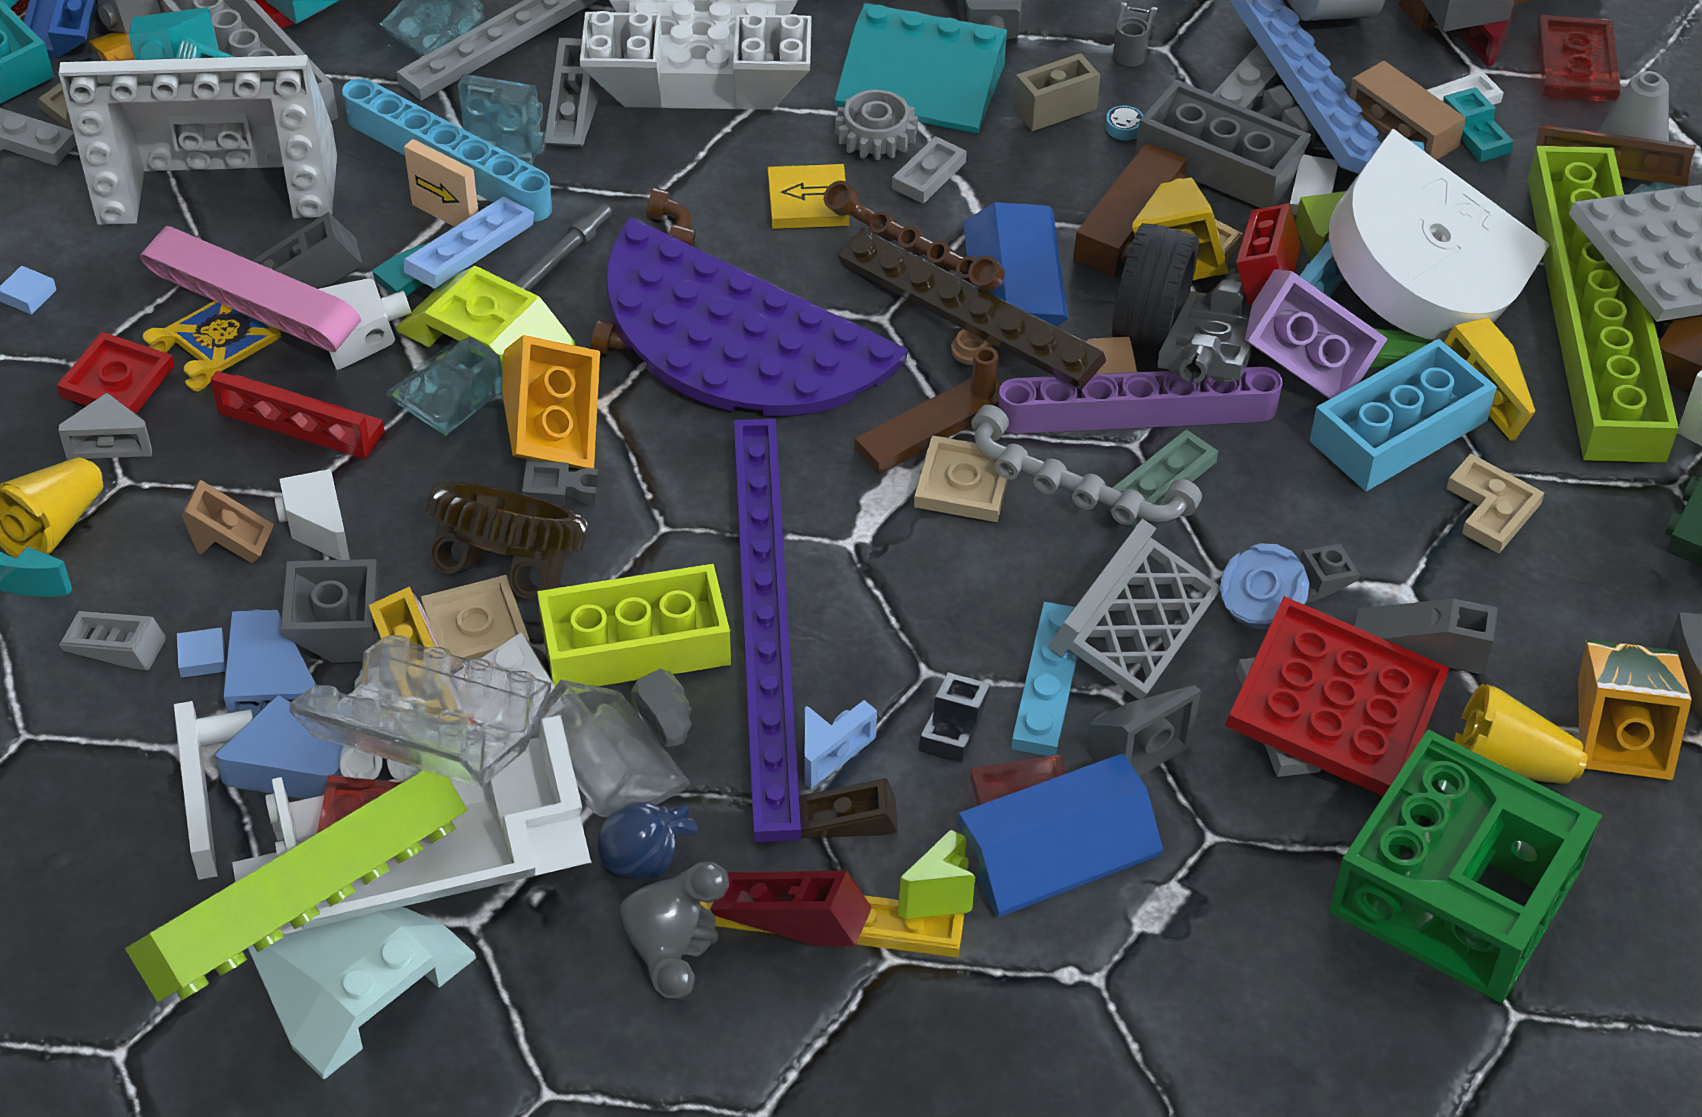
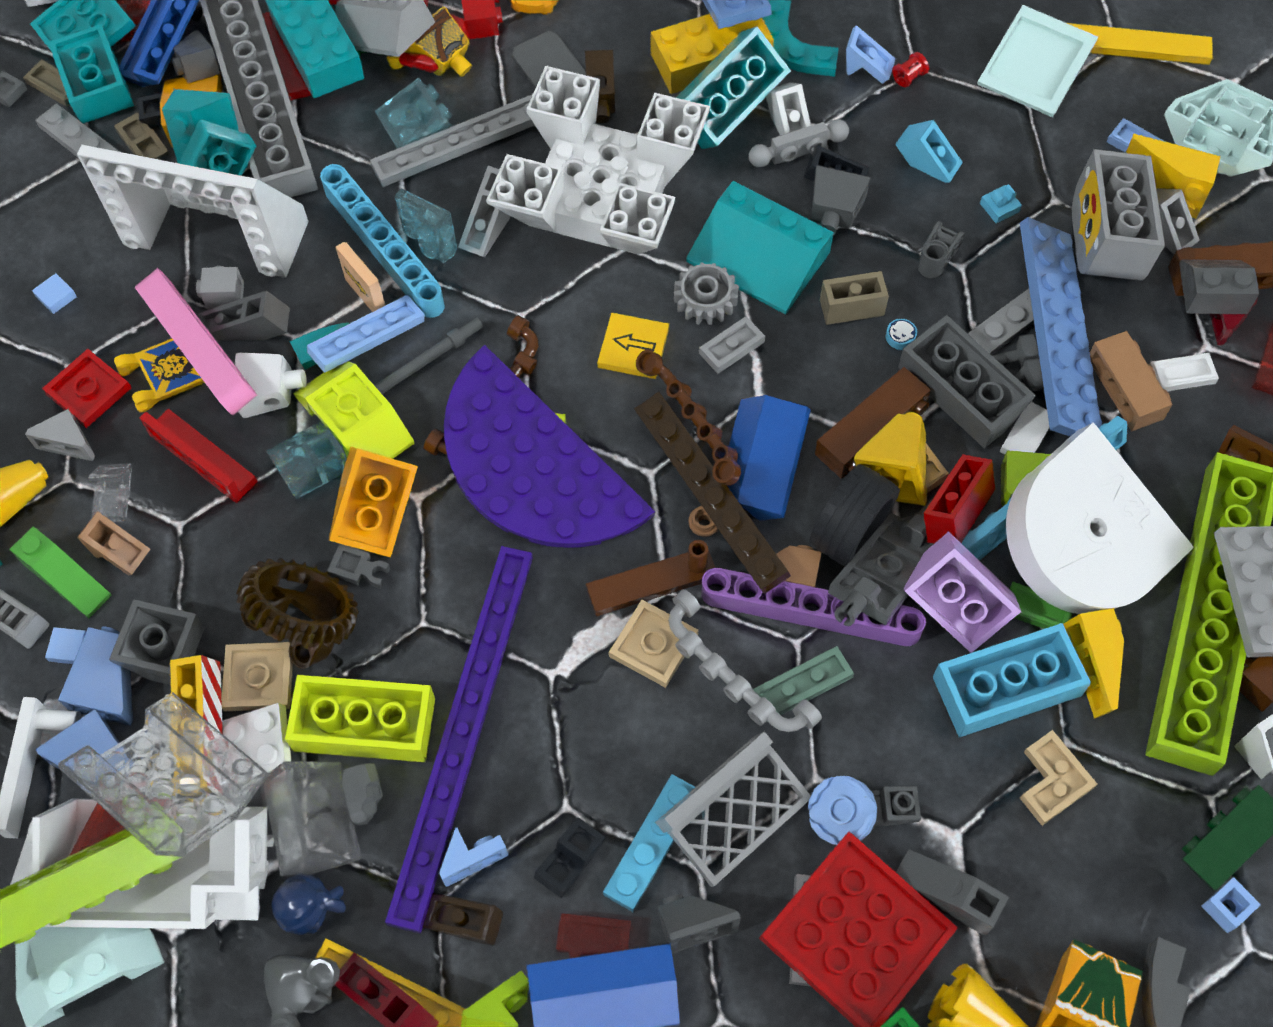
camera: 20 degrees right, 15 degrees up
white slope [274,469,350,560] -> none
teal slope [1443,87,1514,163] -> none
none -> bright green slope [10,526,112,619]
none -> clear slope [87,463,132,522]
none -> light grey brick [196,266,244,309]

